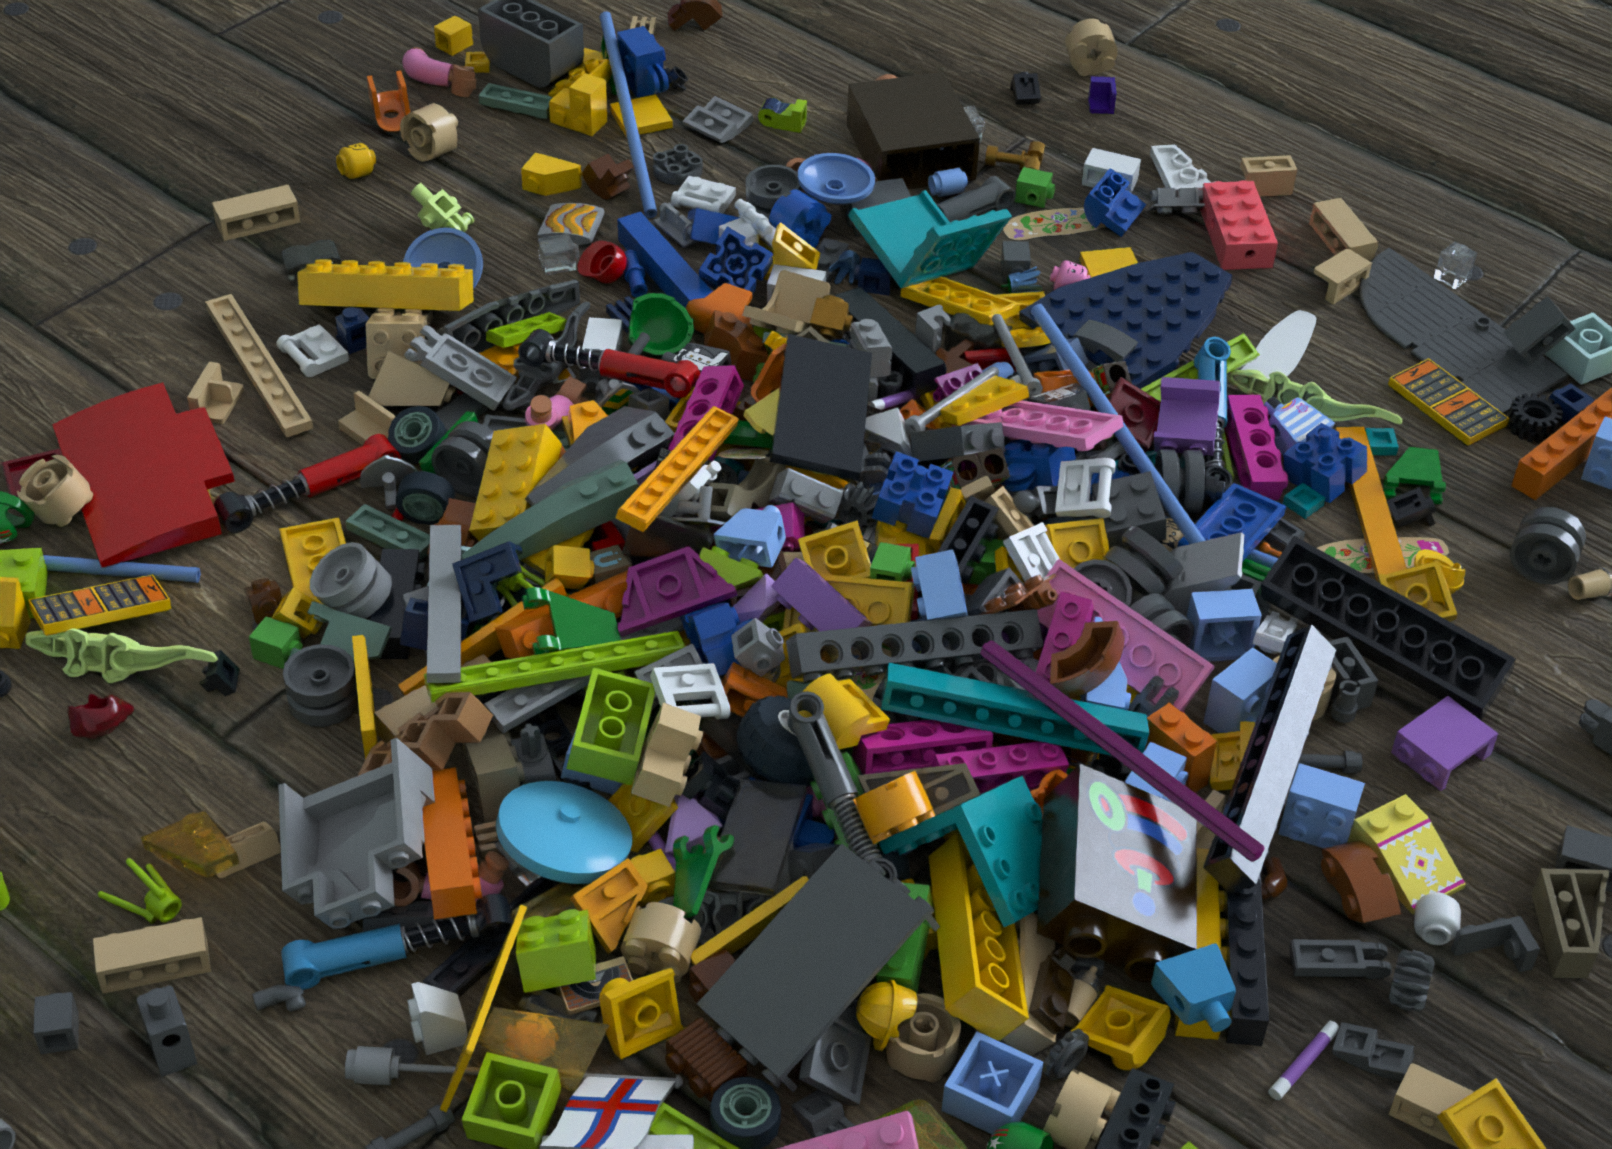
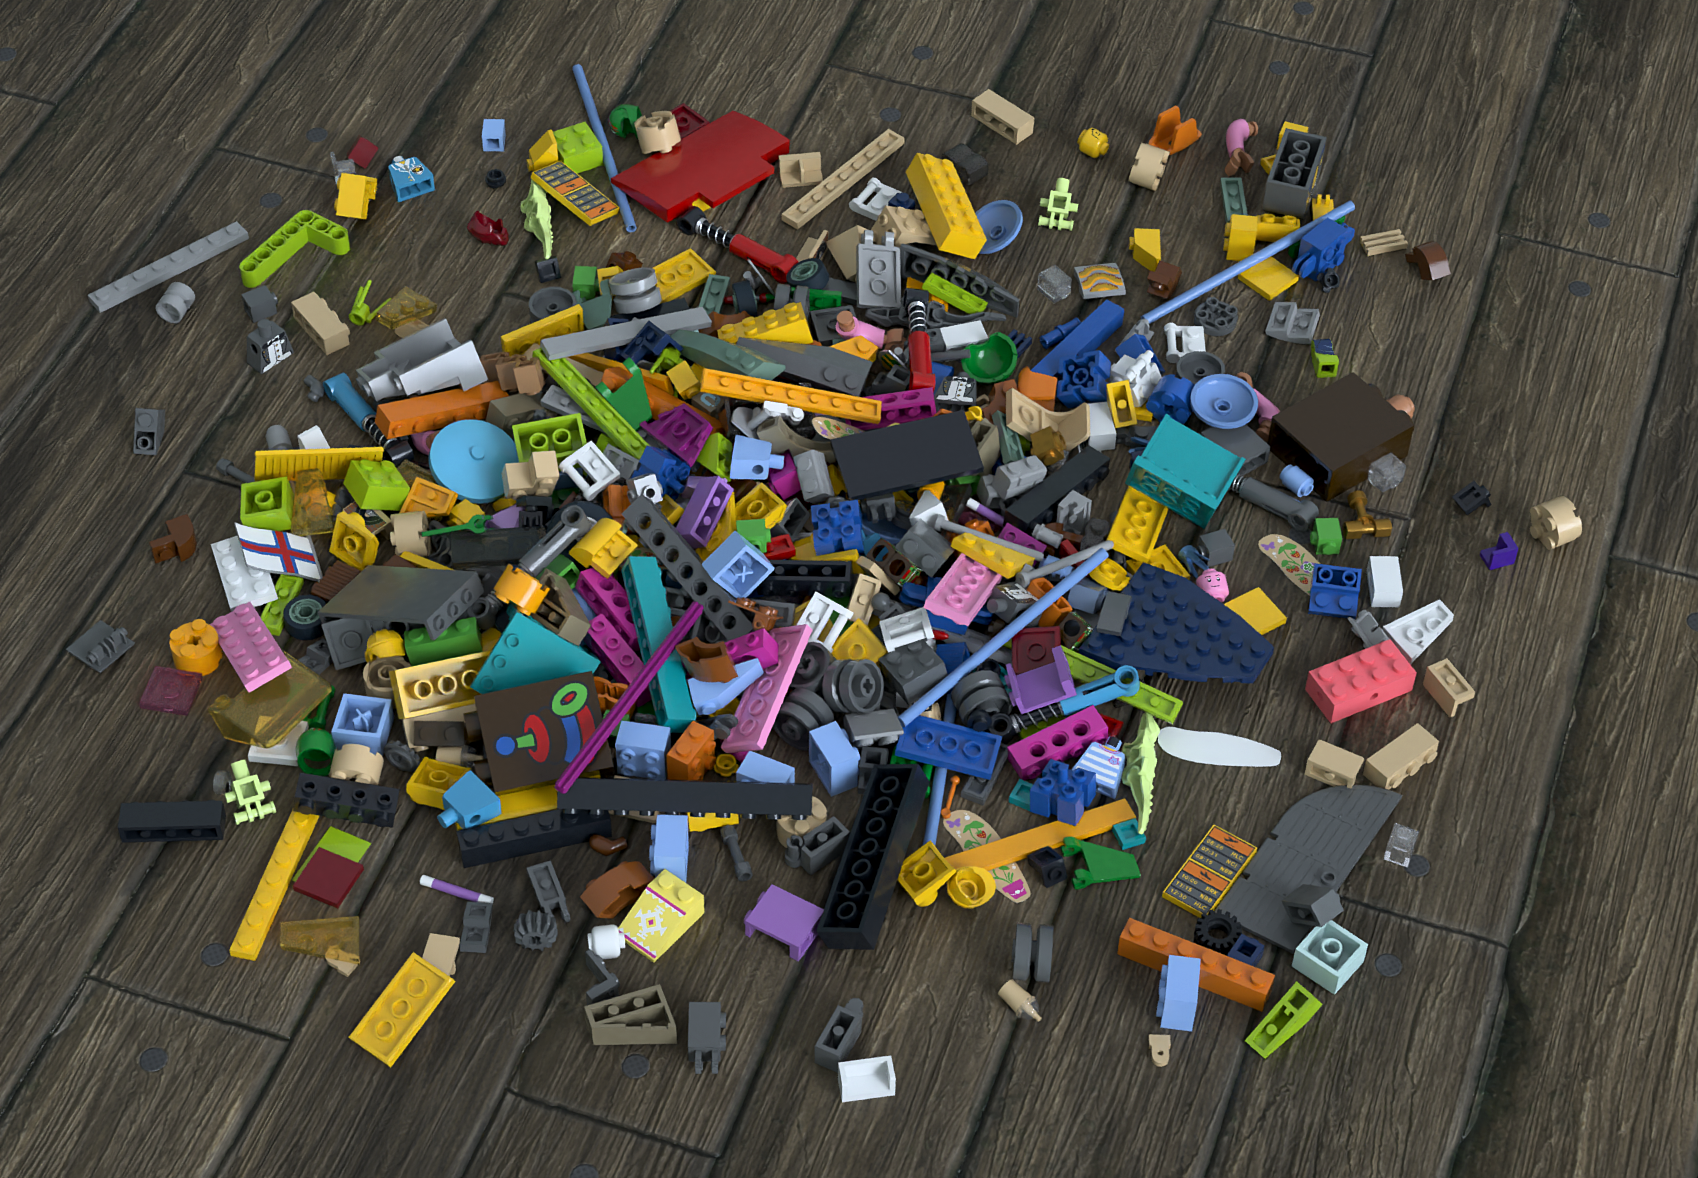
camera: 70 degrees right, 5 degrees up
red cap [578,241,627,284] -> none
white hinge [1252,611,1298,654] -> none
none -> light grey pin [1032,524,1063,548]

